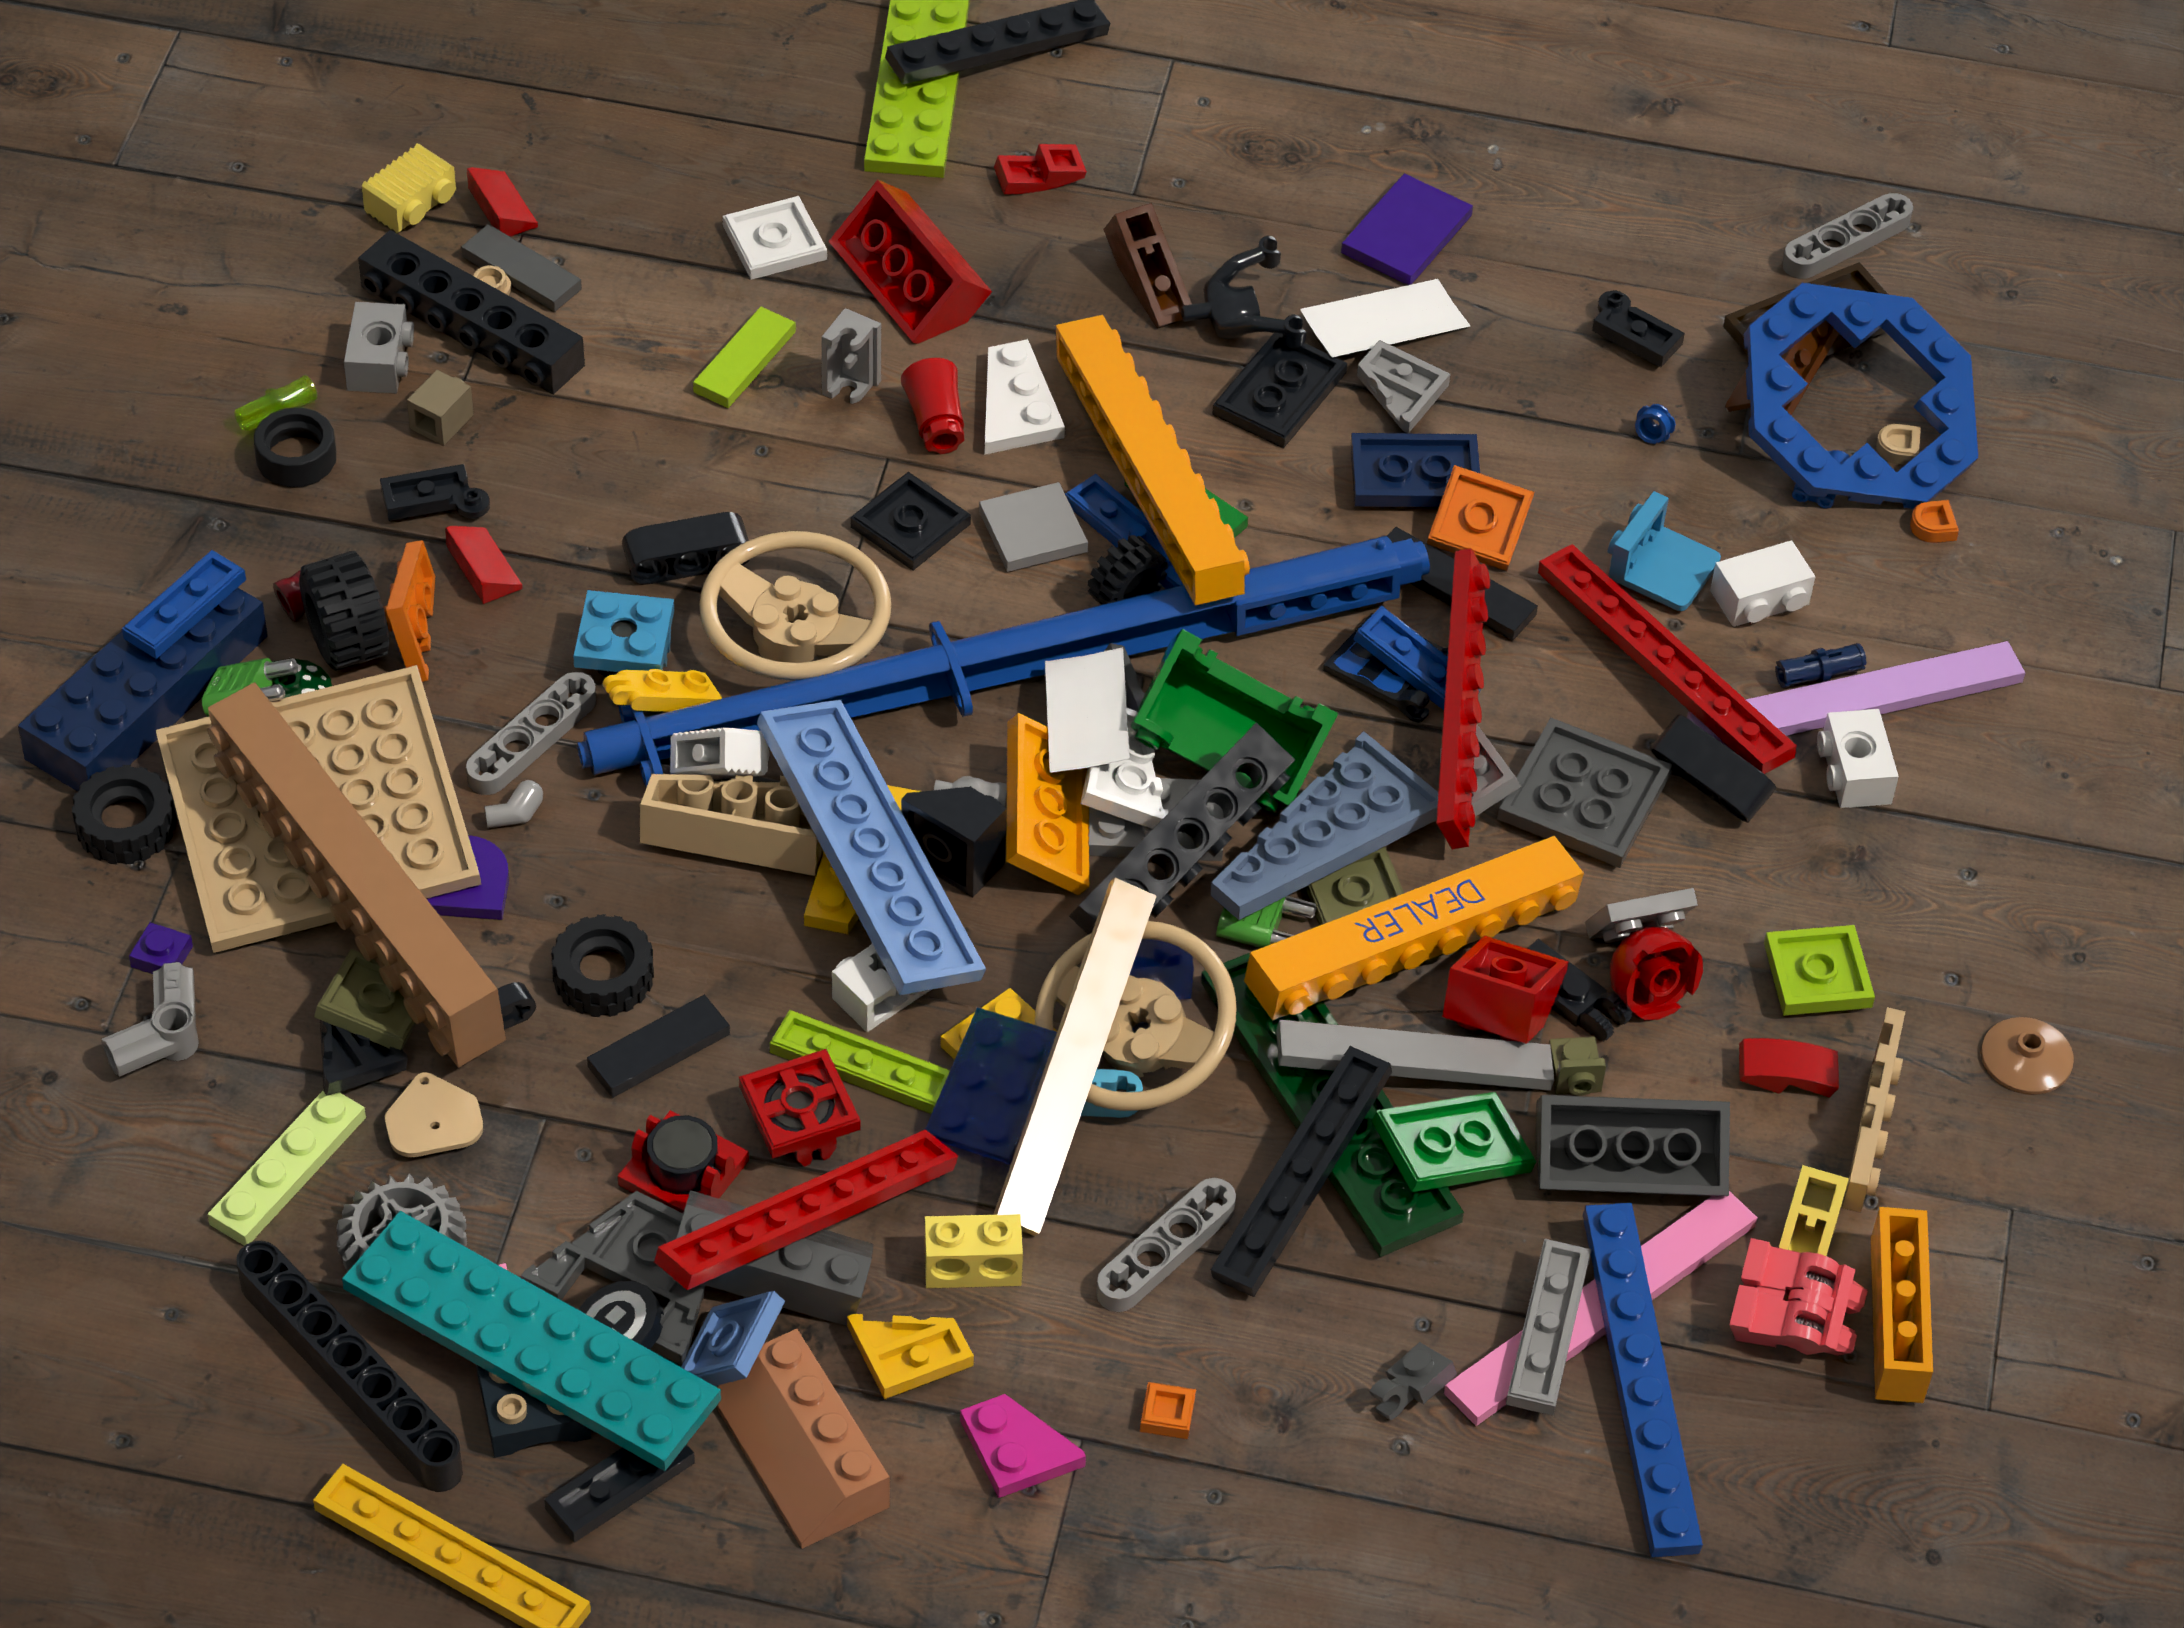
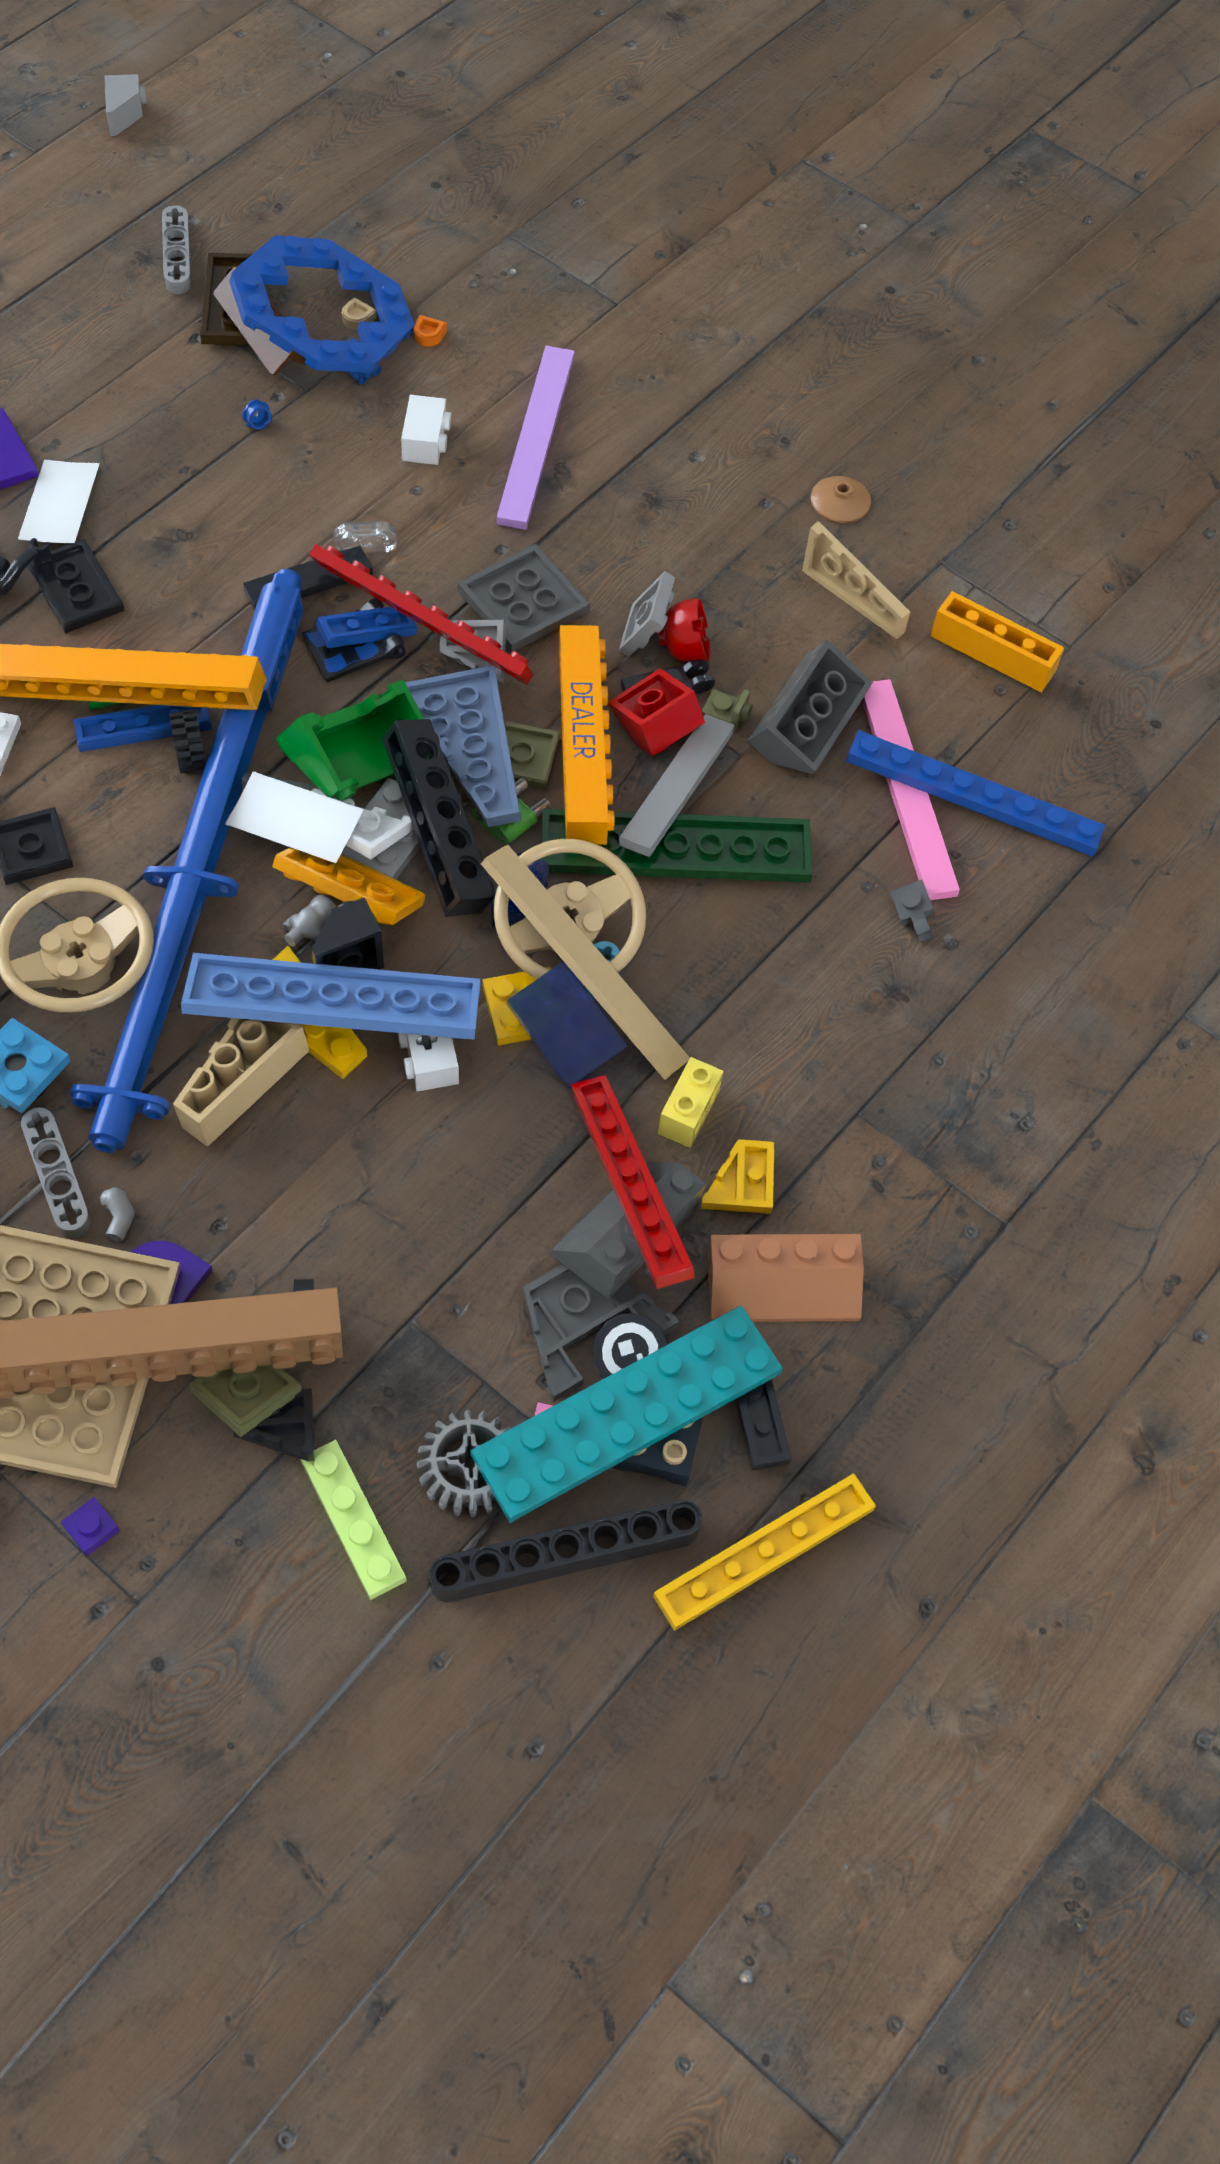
camera: 65 degrees left, 10 degrees up
light grey piece [101,962,199,1077] -> none
tan piece [385,1072,483,1157] -> none
black tyre [551,914,654,1017] -> none
black tile [587,994,730,1098] -> none
yellow hinge [602,669,722,712] -> none
piece [617,1110,749,1213] -> none
white brick [670,727,769,780] -> none
medium blue tile [681,1291,785,1386] -> none
red piece [739,1049,861,1167] -> none
lime tile [770,1010,958,1116] -> none
dark pink wing [960,1394,1086,1498] -> none
light grey tile [979,482,1088,572] -> none
light grey beam [1096,1178,1236,1312] -> none
orange tile [1140,1382,1196,1439] -> none
black plate [1210,1046,1392,1297] -> none
dark blue plate [1350,433,1480,507] -> none
light grey wing [1357,340,1450,433] -> none
green tile [1372,1092,1537,1192] -> none
orange tile [1427,465,1535,571] -> none
light grey tile [1506,1239,1591,1416] -> none
red plate [1538,544,1797,774] -> none
black hinge [1592,290,1685,368] -> none
dark azure bracket [1608,491,1721,611] -> none
black beam [1650,714,1777,823] -> none
coral hips [1729,1238,1868,1356] -> none
red slope [1739,1038,1839,1098] -> none
lime plate [1764,925,1875,1016] -> none
dark blue pin [1775,643,1867,688] -> none
light yellow slope [1779,1165,1849,1301] -> none
white brick [1817,709,1899,808] -> none
none -> light grey slope [105,74,147,136]
none -> clear plate [334,521,397,553]

